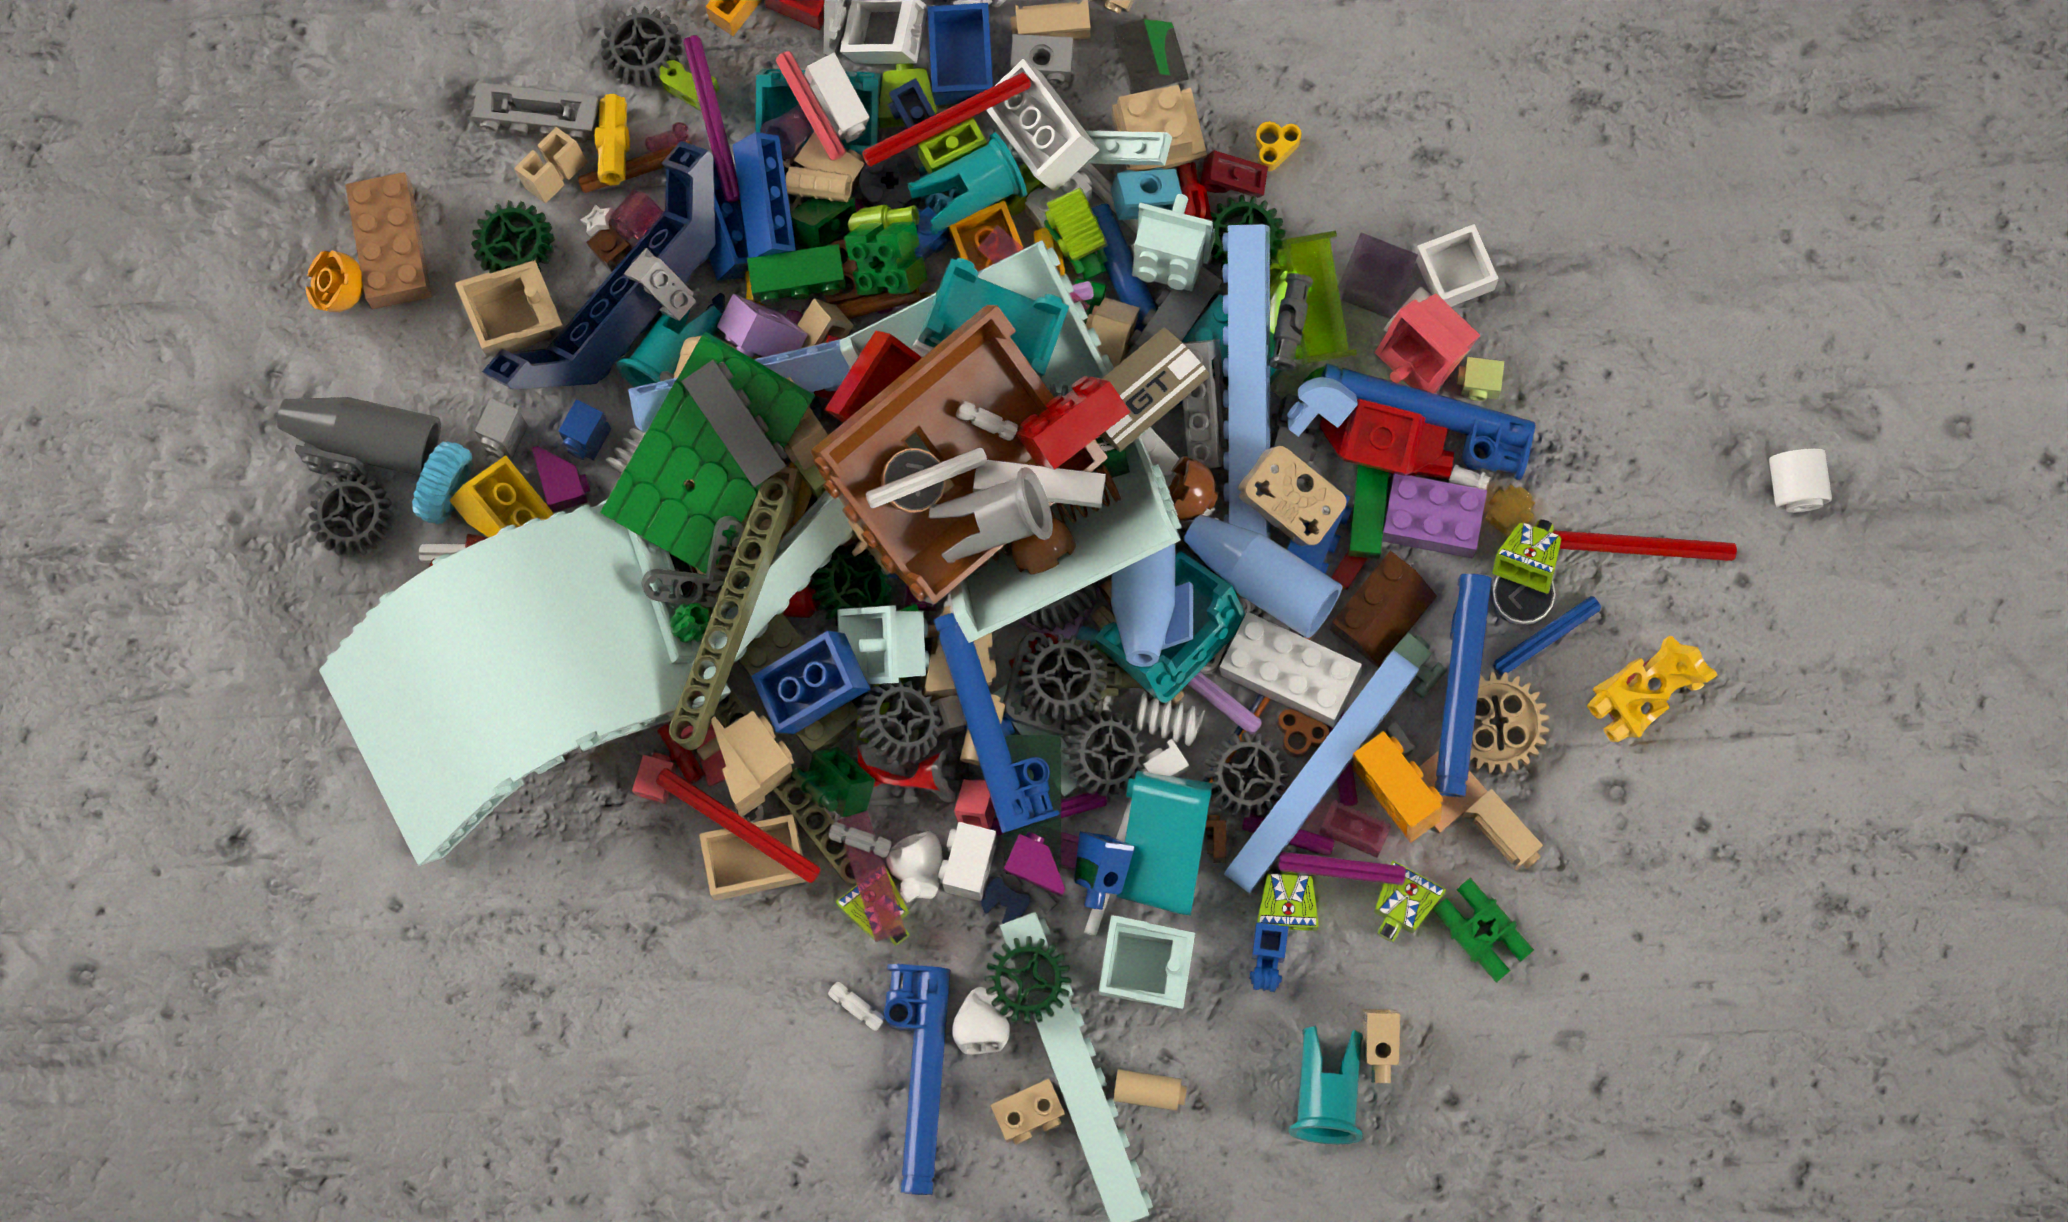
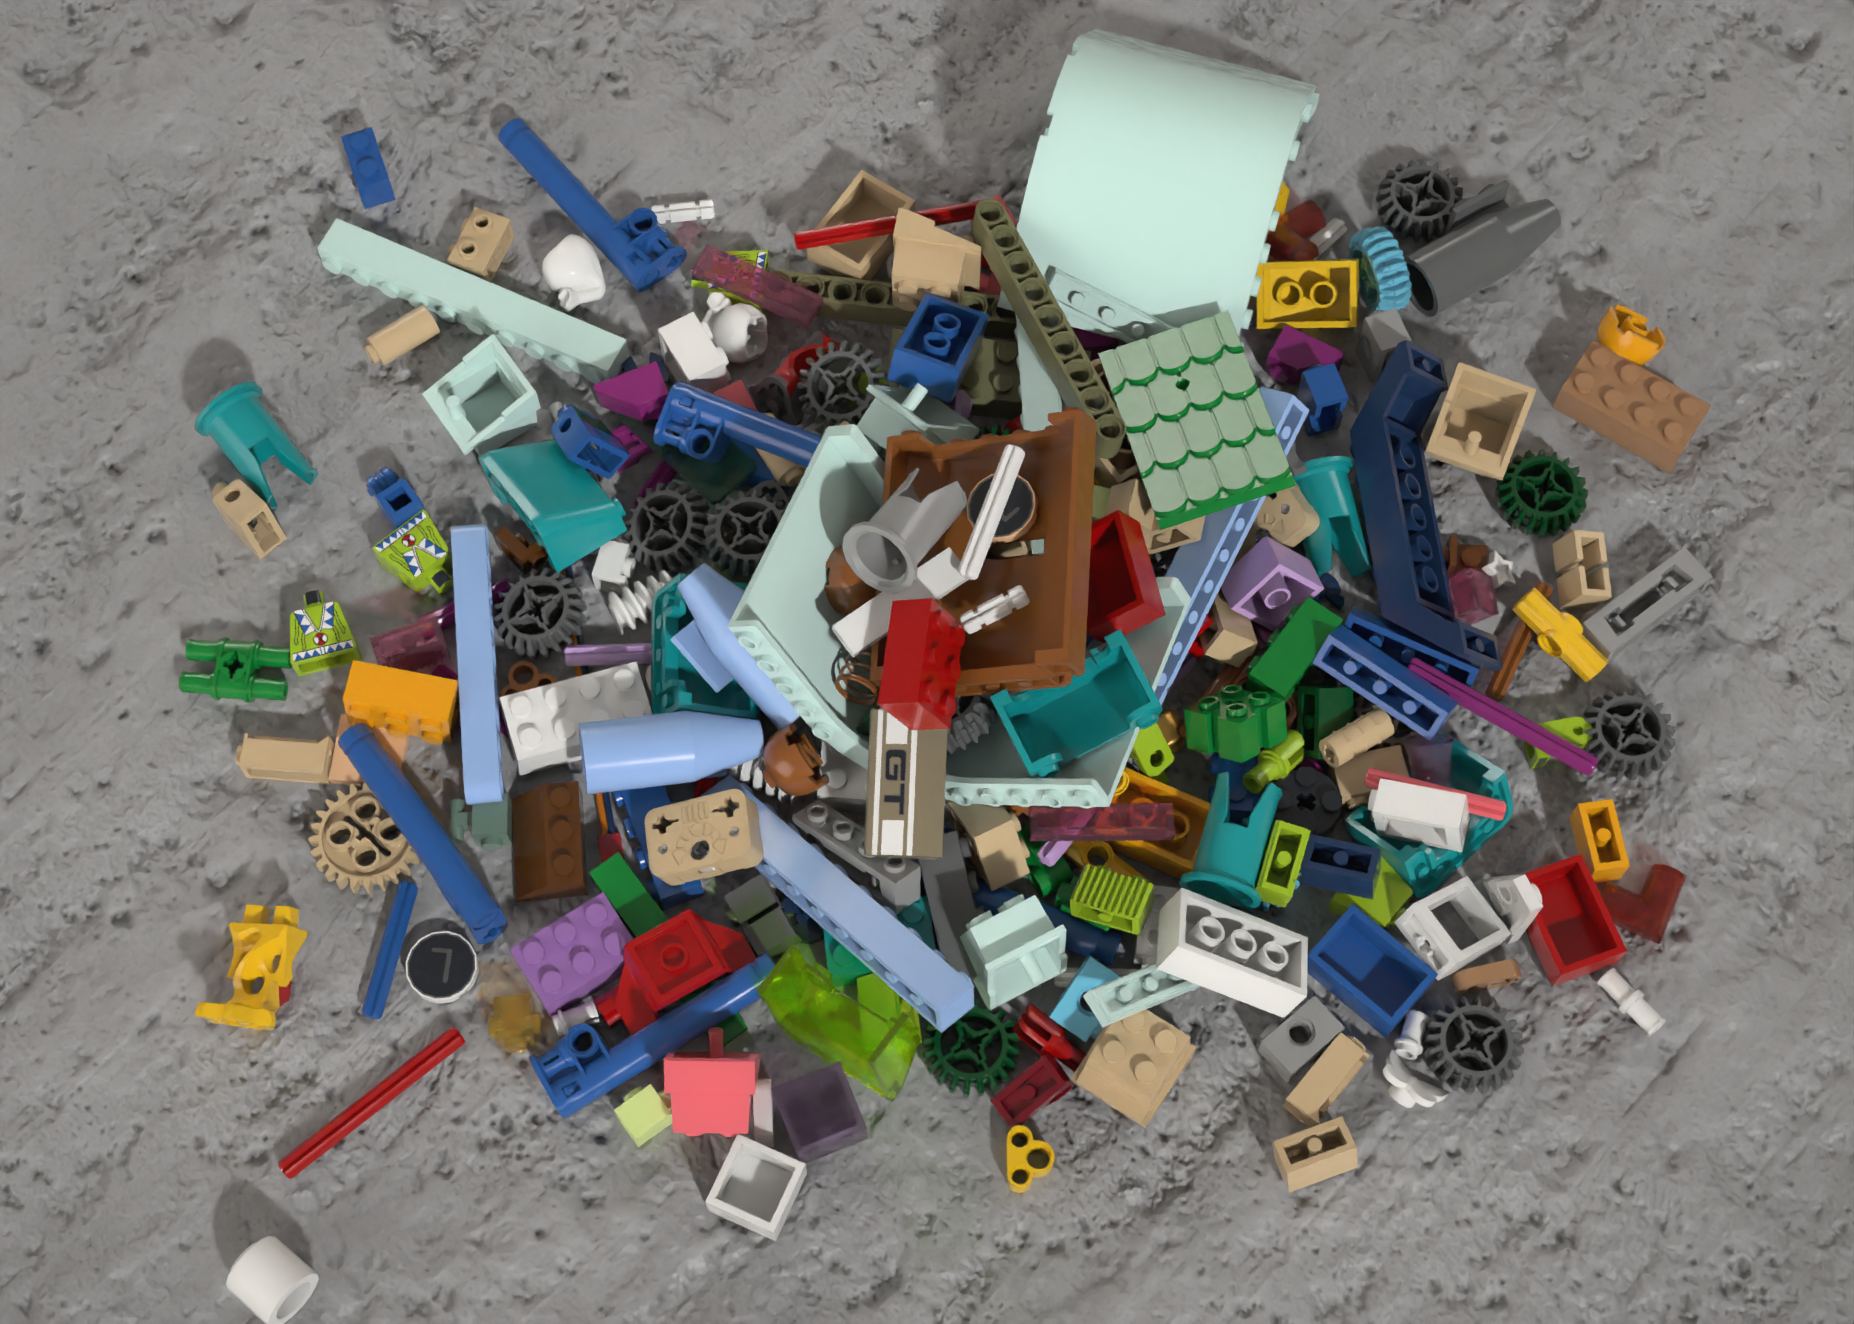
camera: 130 degrees right, 10 degrees down
light grey window [624,248,696,321] -> none
dark grey beam [641,516,744,607] -> none
clear pink arm [645,122,689,152] -> none
green gear [670,602,710,643] -> none
dark grey brick [682,359,788,487] -> none
dark green brick [791,747,875,817] -> none
light grey axle [829,822,891,857] -> none
red axle [862,72,1031,166] -> none
dark green gear [984,936,1072,1024] -> none
clear smoke slope [1114,19,1189,94] -> none
dark grey piece [1269,273,1313,371] -> none
magenta axle [1279,852,1406,885] -> none
light blue brick [1287,377,1358,437] -> none
dark grey tile [1385,722,1414,757] -> none
lime torso [1492,519,1561,594] -> none

